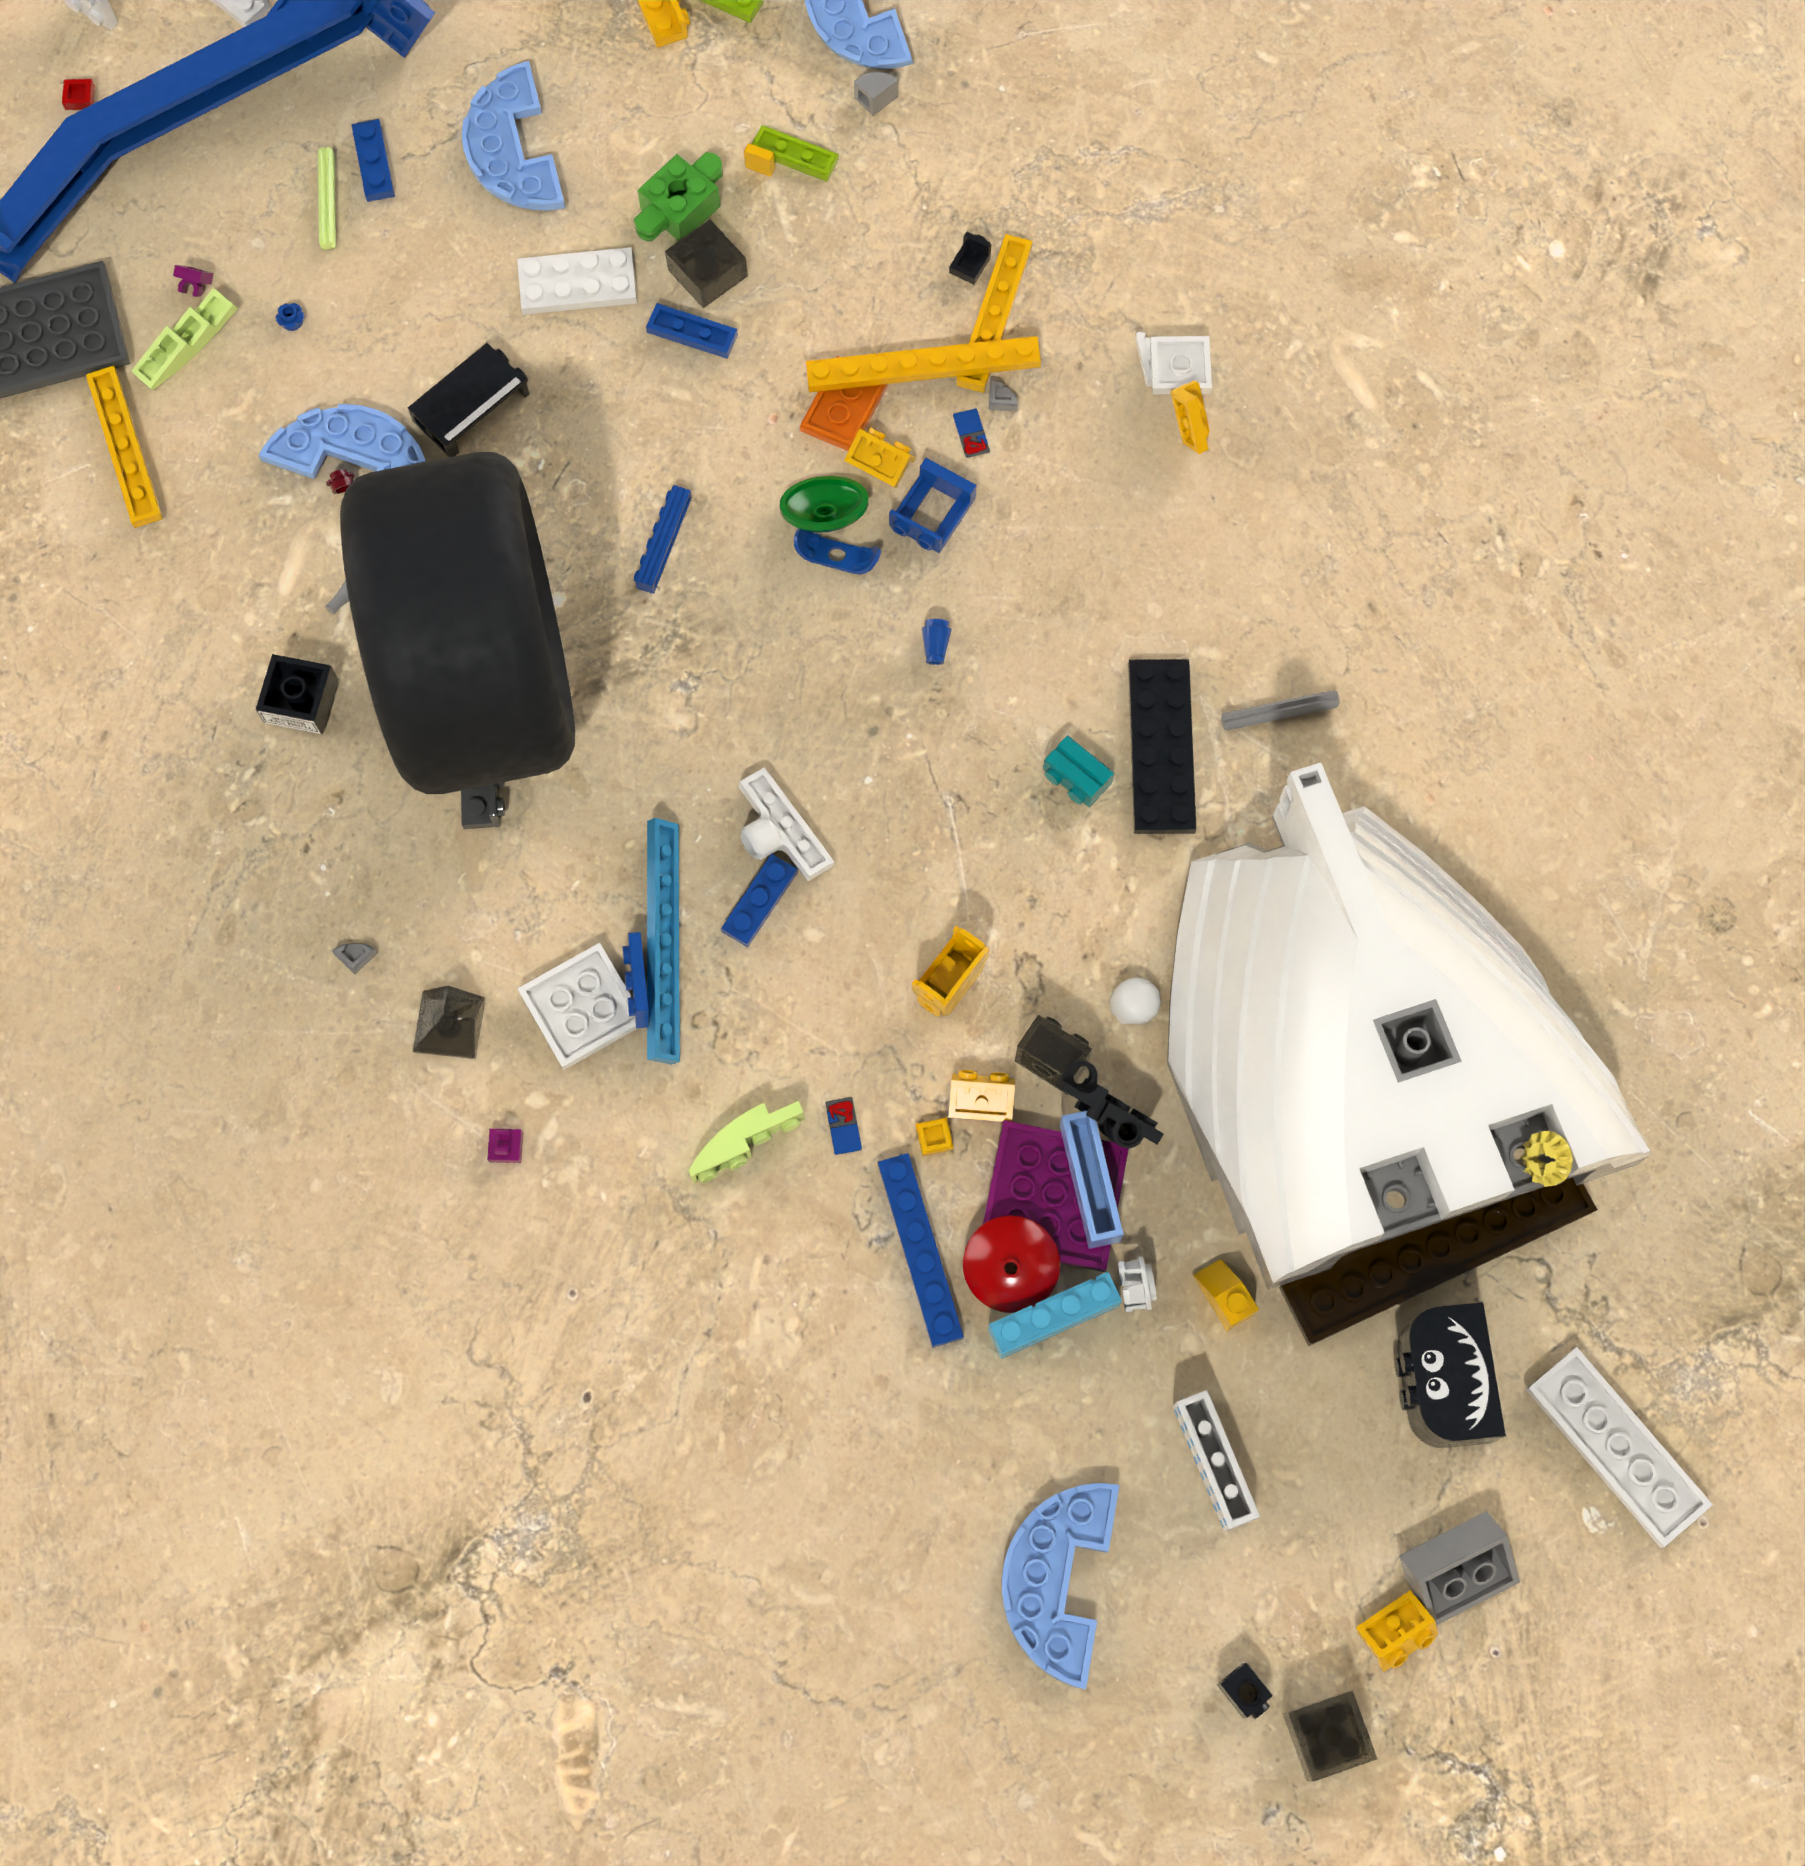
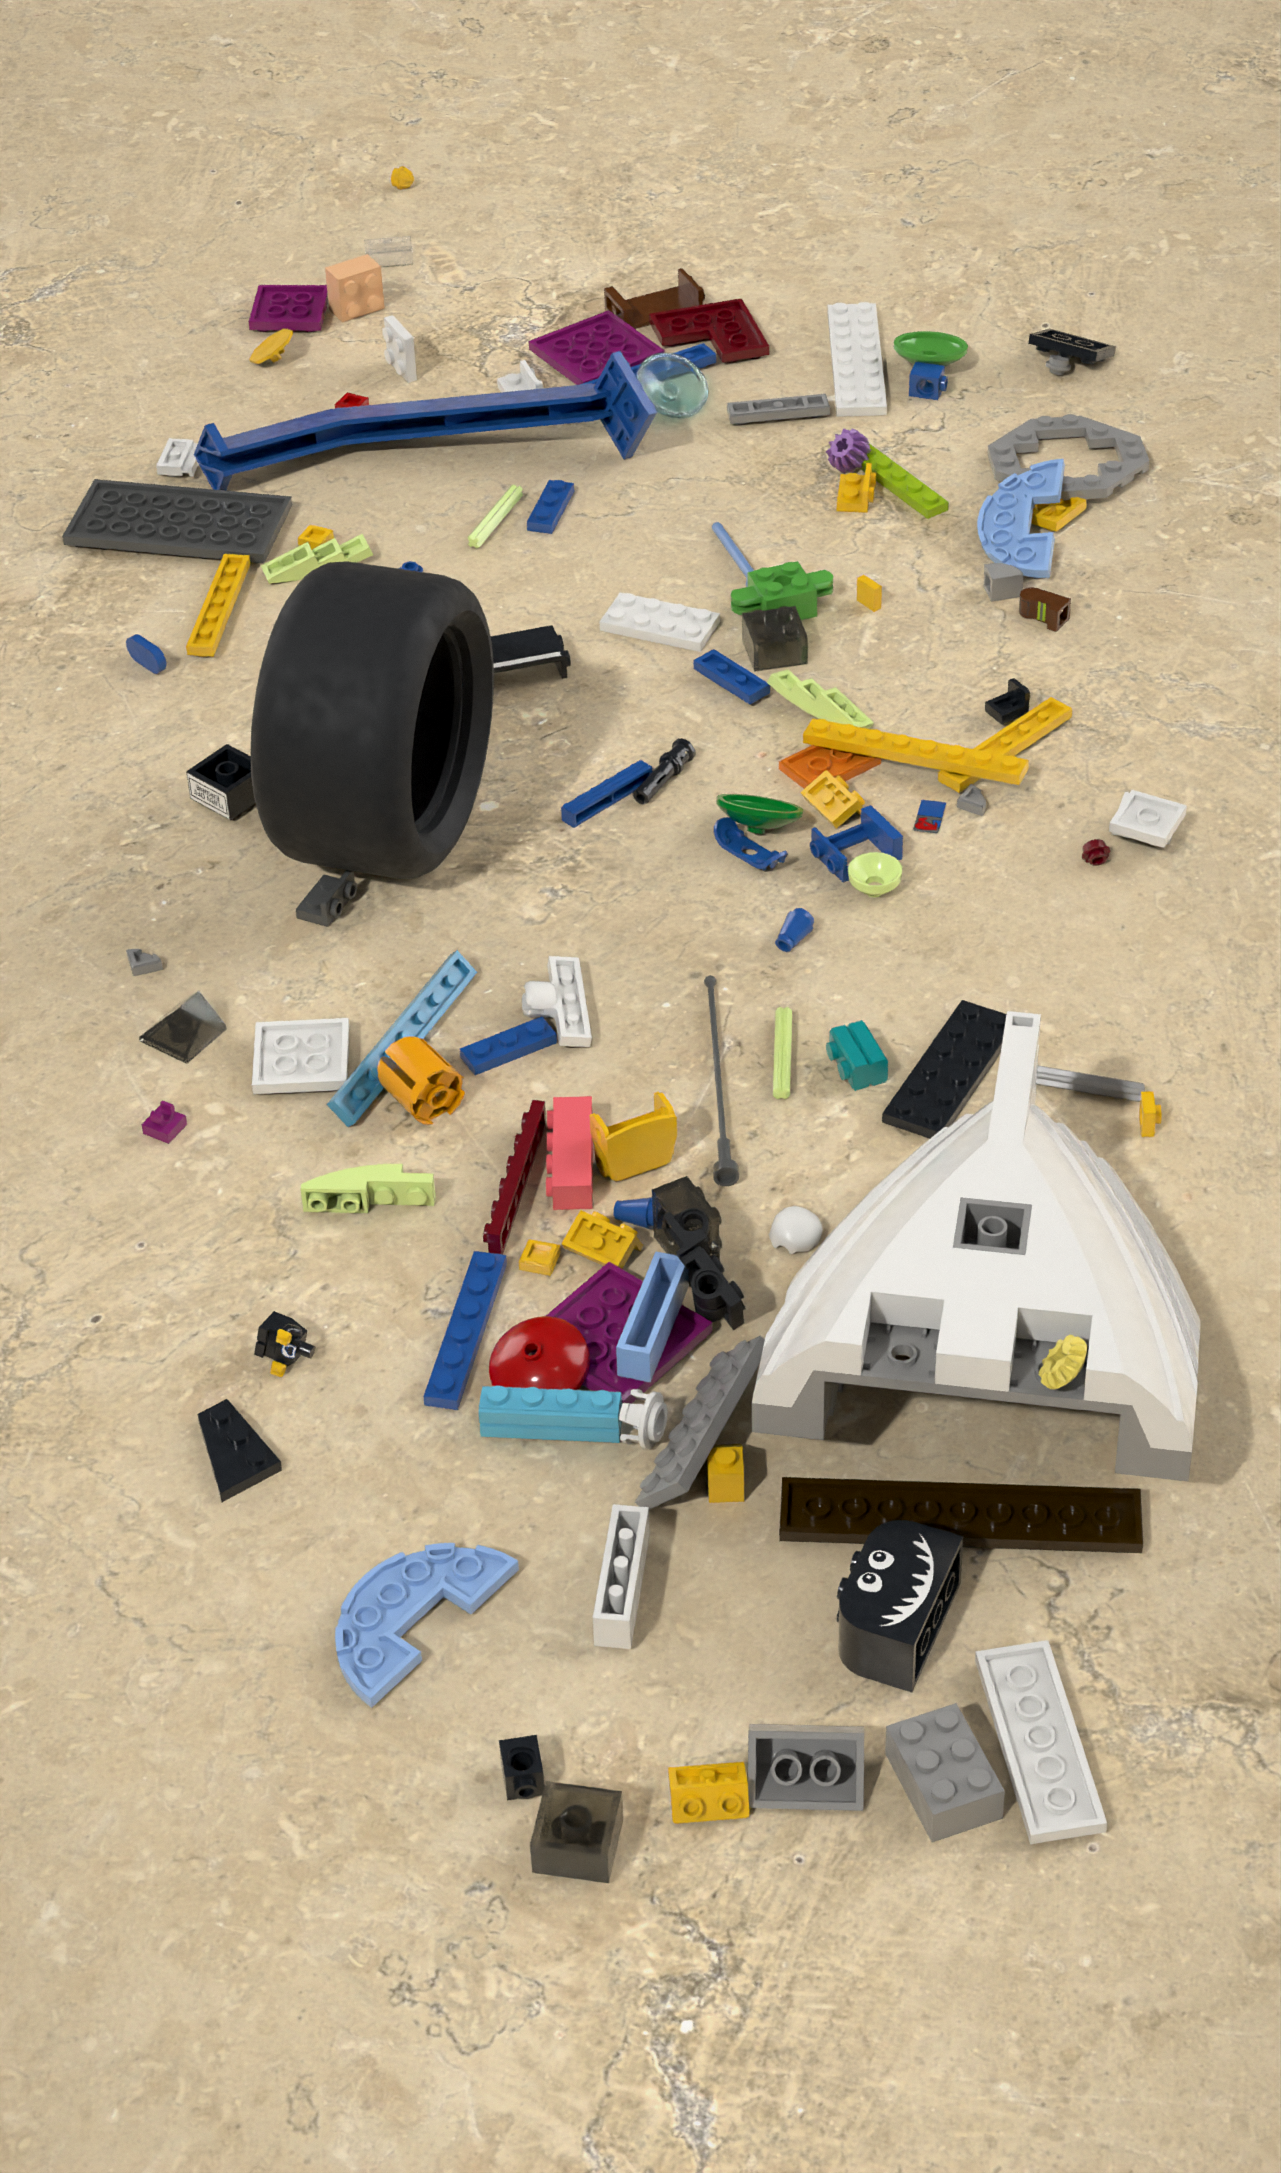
camera: 30 degrees right, 30 degrees down
magenta tile [173,265,214,297] -> none
light blue plate [462,61,566,211] -> none
blue plate [622,932,649,1029] -> none
lime tile [752,125,839,182] -> none
sticker [825,1097,862,1155] -> none
yellow bracket [1170,380,1210,454] -> none
none -> blue tile [126,634,167,674]
none -> black wing [197,1399,282,1502]
none -> black piece [254,1311,316,1377]
none -> yellow plate [298,524,334,549]
none -> light orange cylinder [377,1036,465,1125]
none -> dark red plate [483,1100,547,1255]
none -> coral brick [546,1096,593,1210]
none -> blue cone [614,1197,665,1230]
none -> black pin [633,738,696,804]
none -> light grey plate [635,1335,765,1510]
none -> dark grey piece [704,975,739,1186]
none -> medium blue piece [712,522,754,587]
none -> yellowish green slope [767,669,874,729]
none -> yellowish green axle [773,1007,792,1099]
none -> yellowish green piece [848,852,902,897]
none -> light grey brick [885,1703,1005,1842]
none -> reddish brown leg [1019,587,1071,632]
none -> dark red plate [1082,839,1111,866]
none -> yellow plate [1139,1091,1162,1137]

